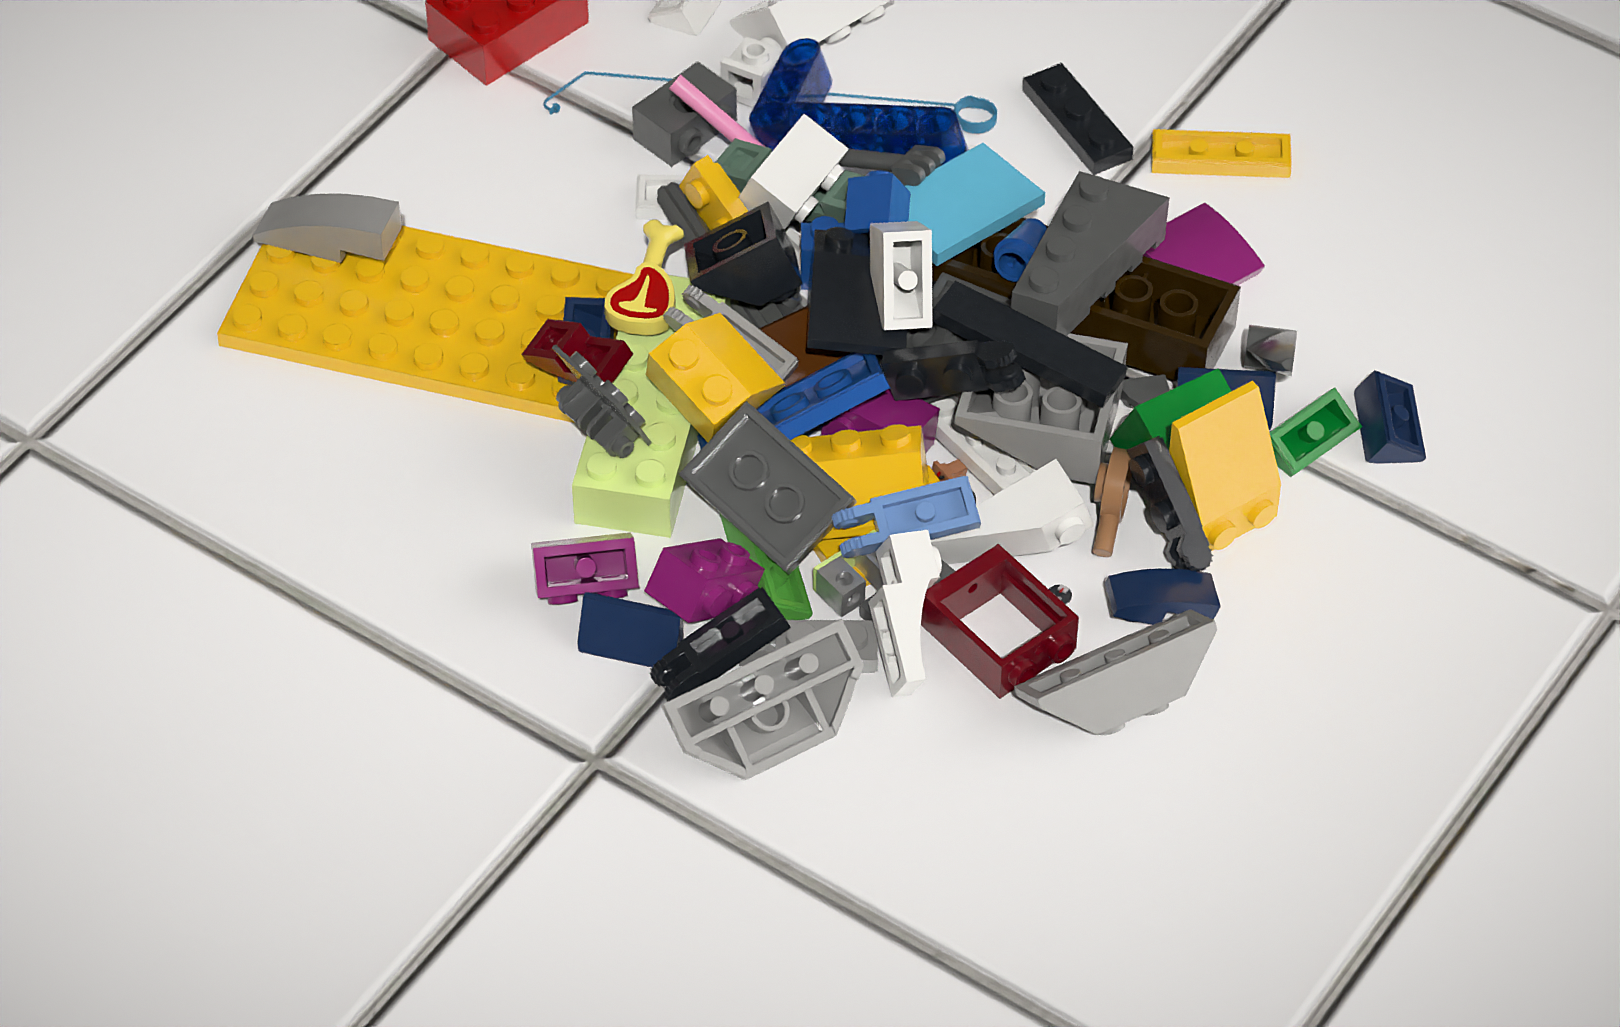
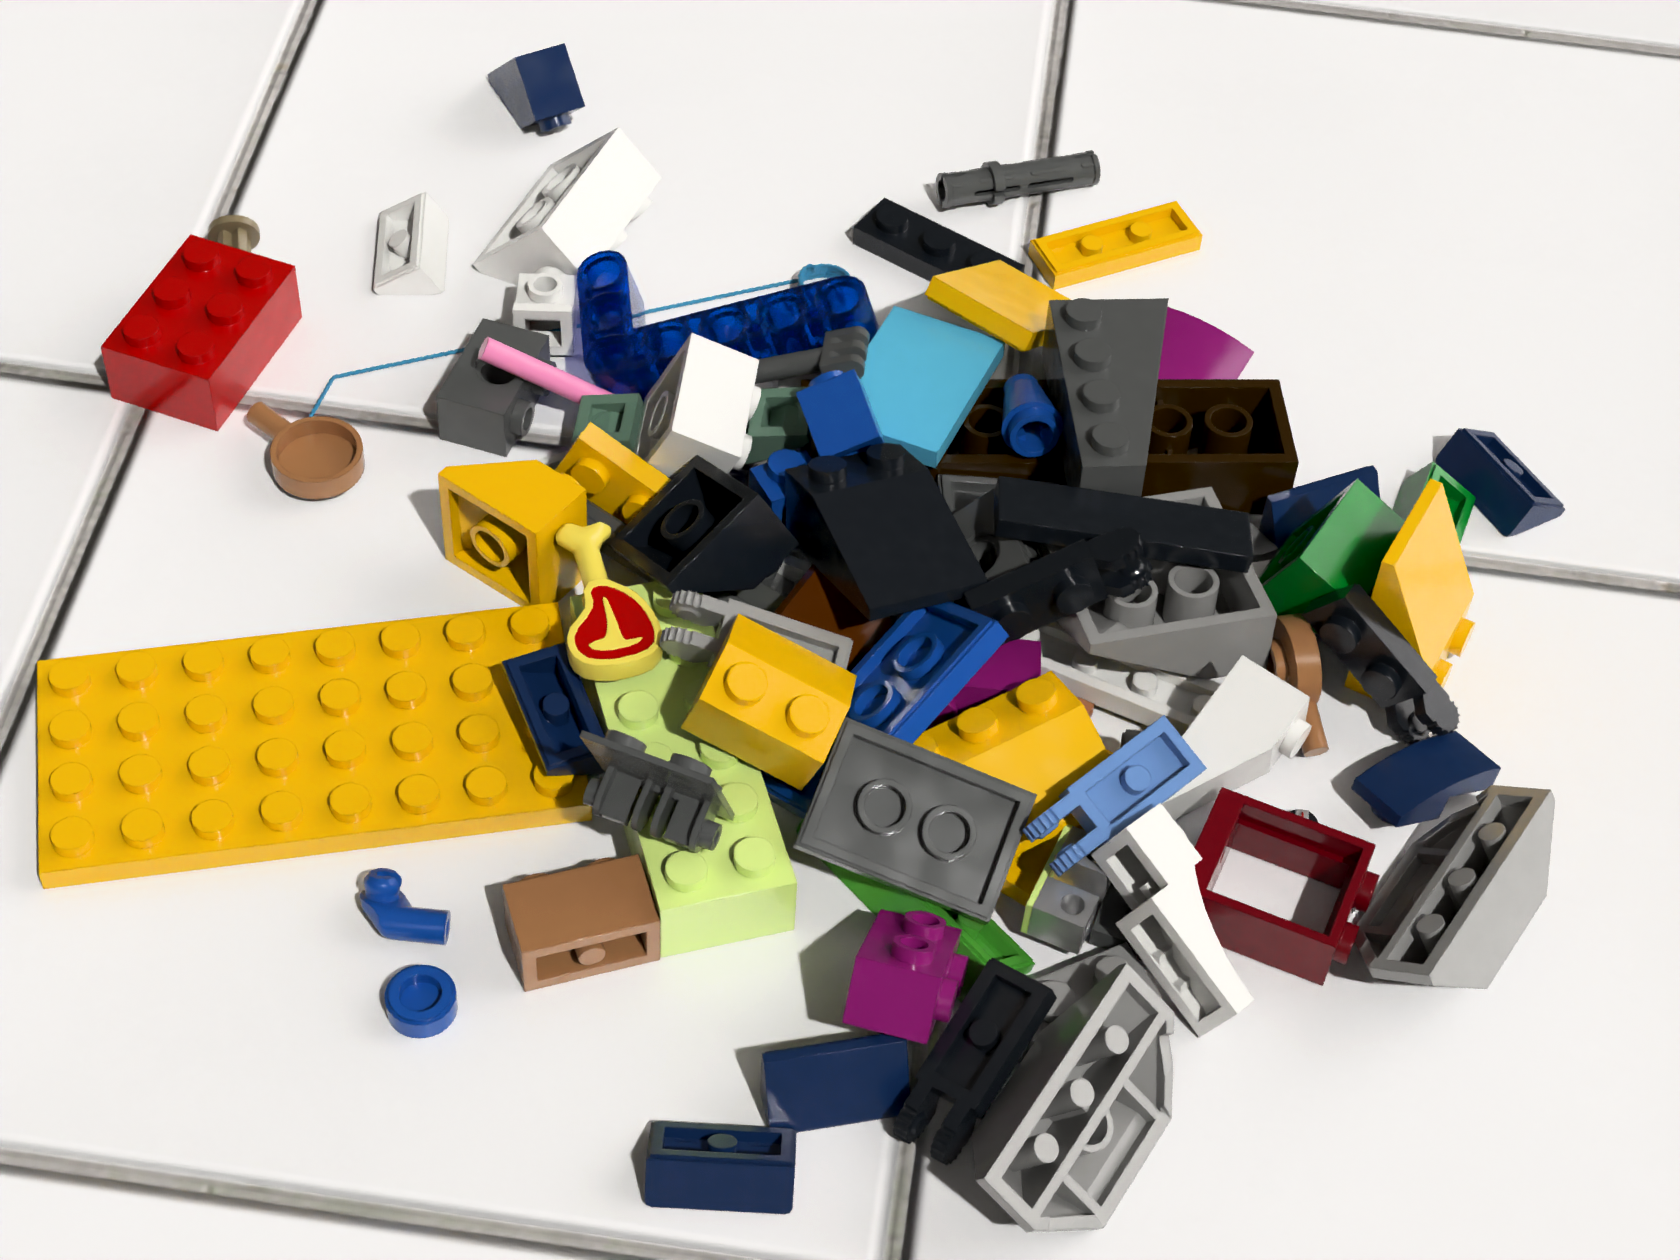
camera: 30 degrees left, 0 degrees up
light grey slope [253,193,401,263] -> none
dark red slope [521,319,634,383] -> none
magenta brick [531,532,639,604] -> none
white slope [870,221,932,330] -> none
dark grey piece [1244,325,1297,376] -> none
none -> medium nougat piece [247,402,365,499]
none -> blue arm [360,868,451,945]
none -> blue tile [384,965,458,1039]
none -> yellow slope [438,460,587,606]
none -> medium nougat brick [502,854,660,992]
none -> dark blue slope [644,1121,797,1214]
none -> yellow tile [924,260,1071,352]
none -> dark grey pin [936,150,1101,209]

